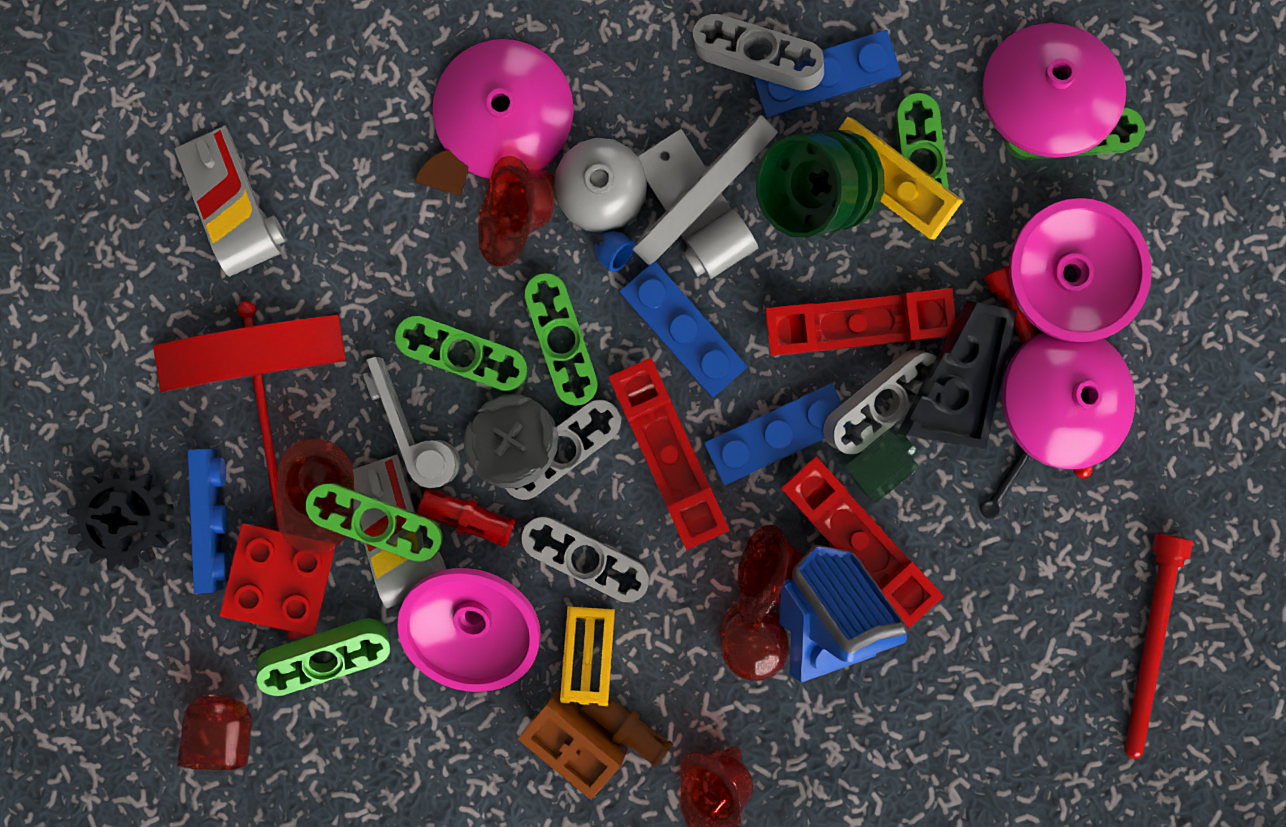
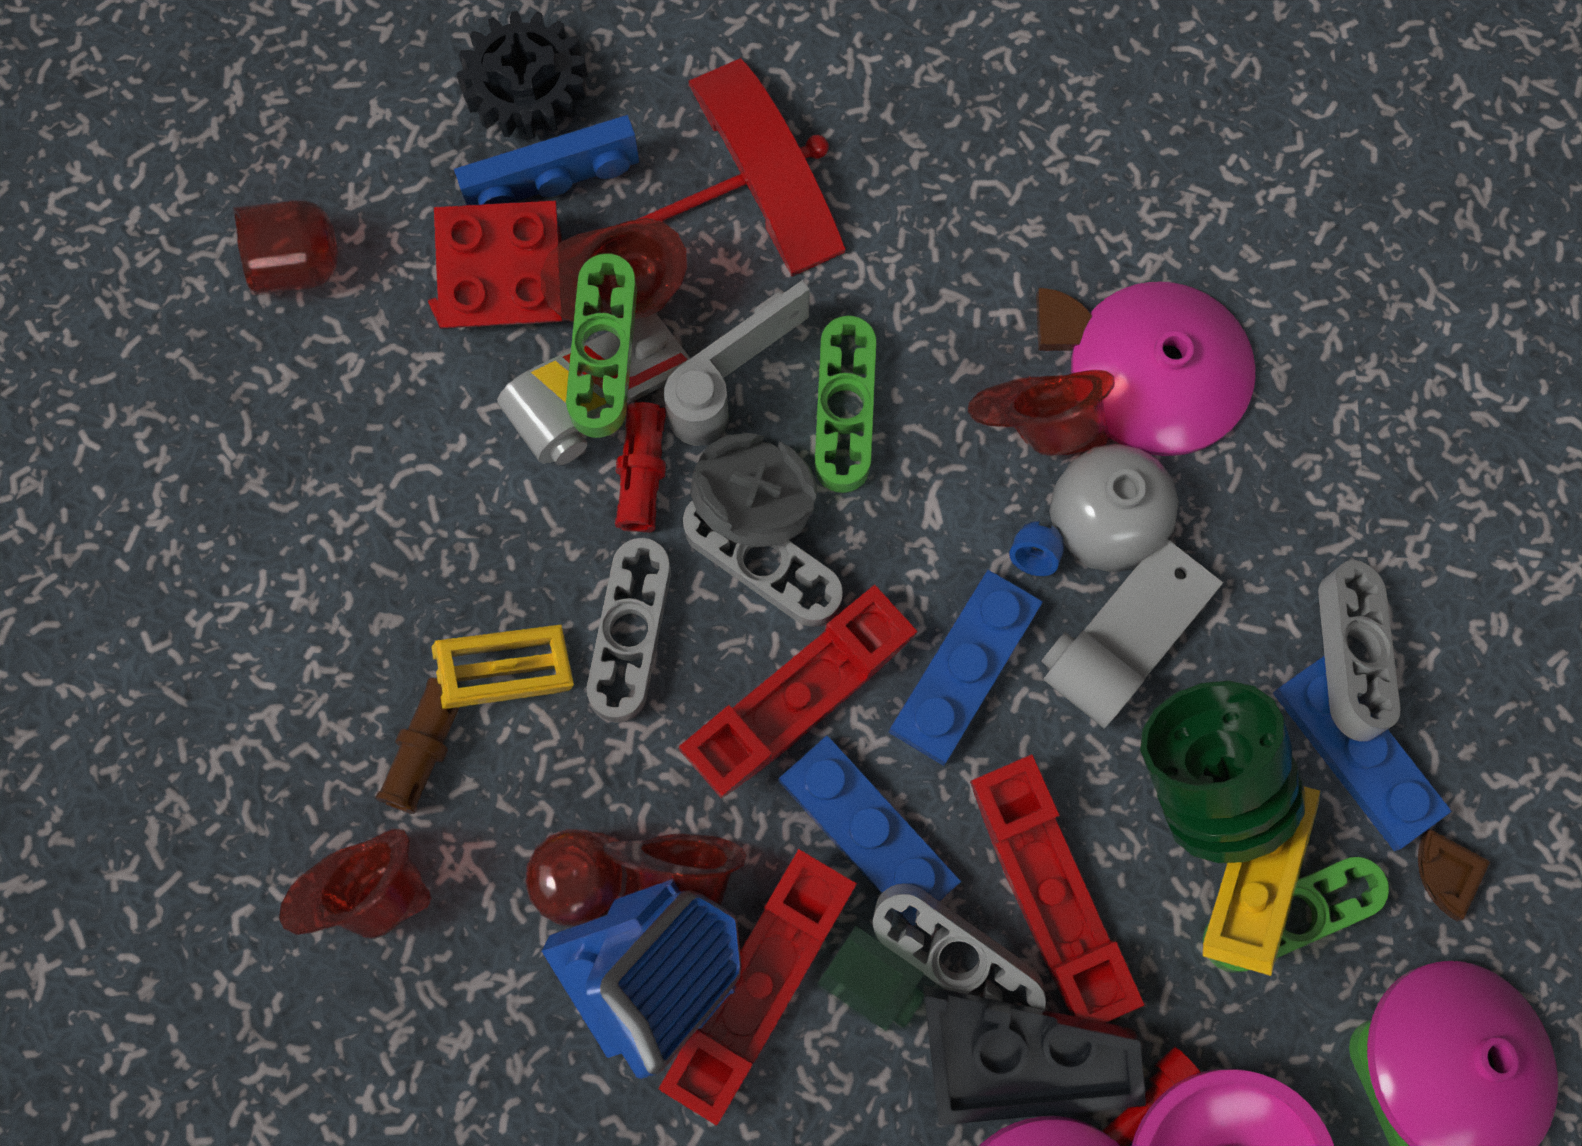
camera: 70 degrees right, 15 degrees down
light grey door [174,125,286,277] -> none
bright green beam [256,618,390,696] -> none
dark pink dish [397,568,541,692] -> none
dark orange hinge [518,689,629,800] -> none
bright green beam [525,273,598,406] -> none
light grey beam [632,115,778,265] -> none
none -> reddish brown tile [1418,829,1490,921]

